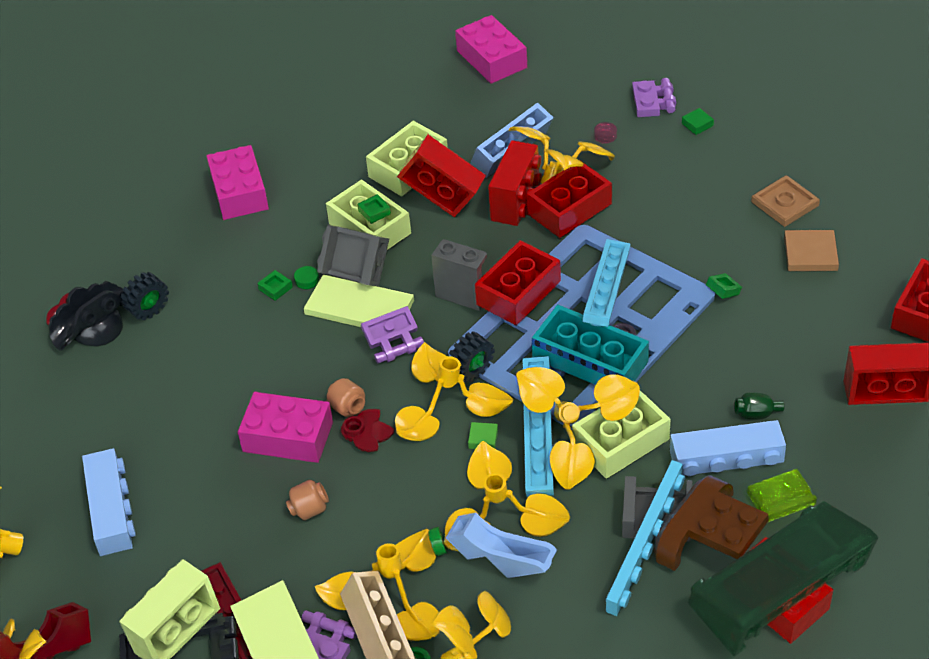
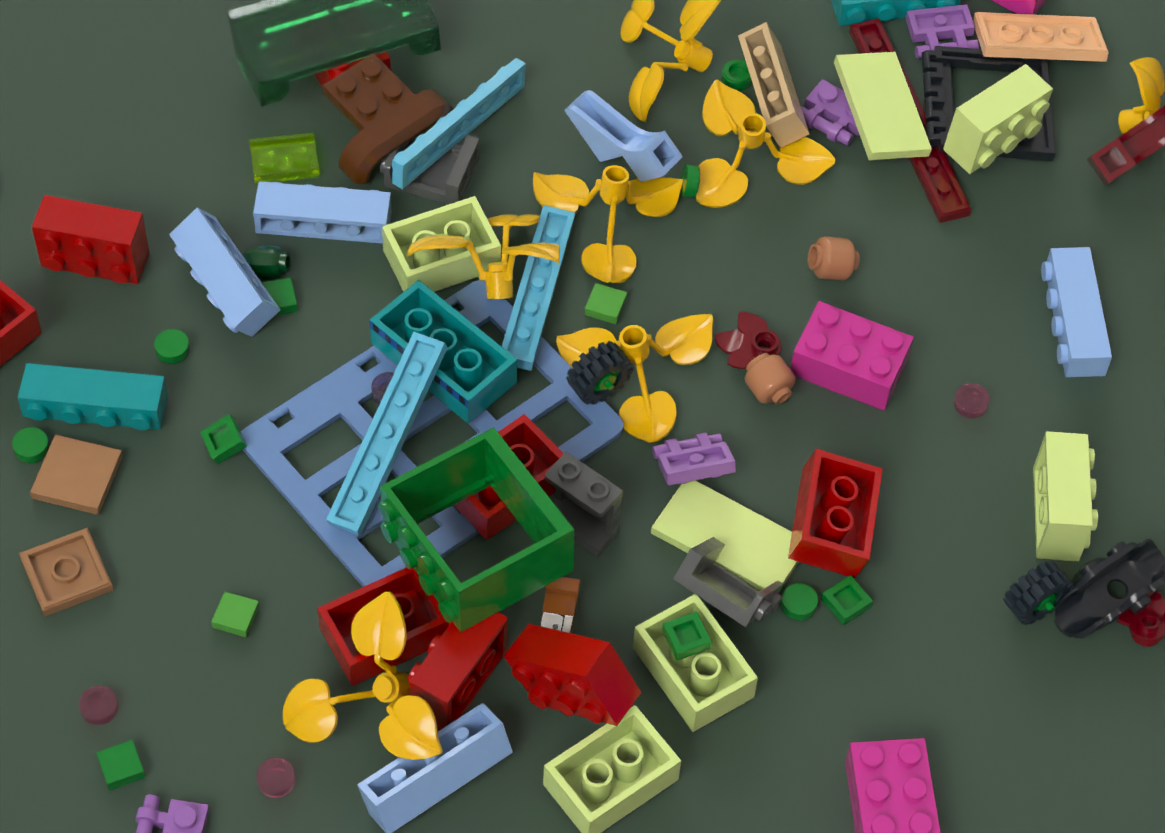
camera: 175 degrees left, 10 degrees up
none -> green tile [12,427,49,463]
none -> teal brick [18,363,168,430]
none -> clear pink tile [79,686,118,725]
none -> green tile [154,329,190,364]
none -> light blue brick [169,207,281,337]
none -> bright green tile [211,591,259,638]
none -> green tile [262,277,298,316]
none -> green window [378,427,574,632]
none -> dark orange leg [541,577,580,633]
none -> red brick [788,449,883,578]
none -> clear pink tile [954,383,990,418]
none -> yellowish green brick [1033,431,1098,562]

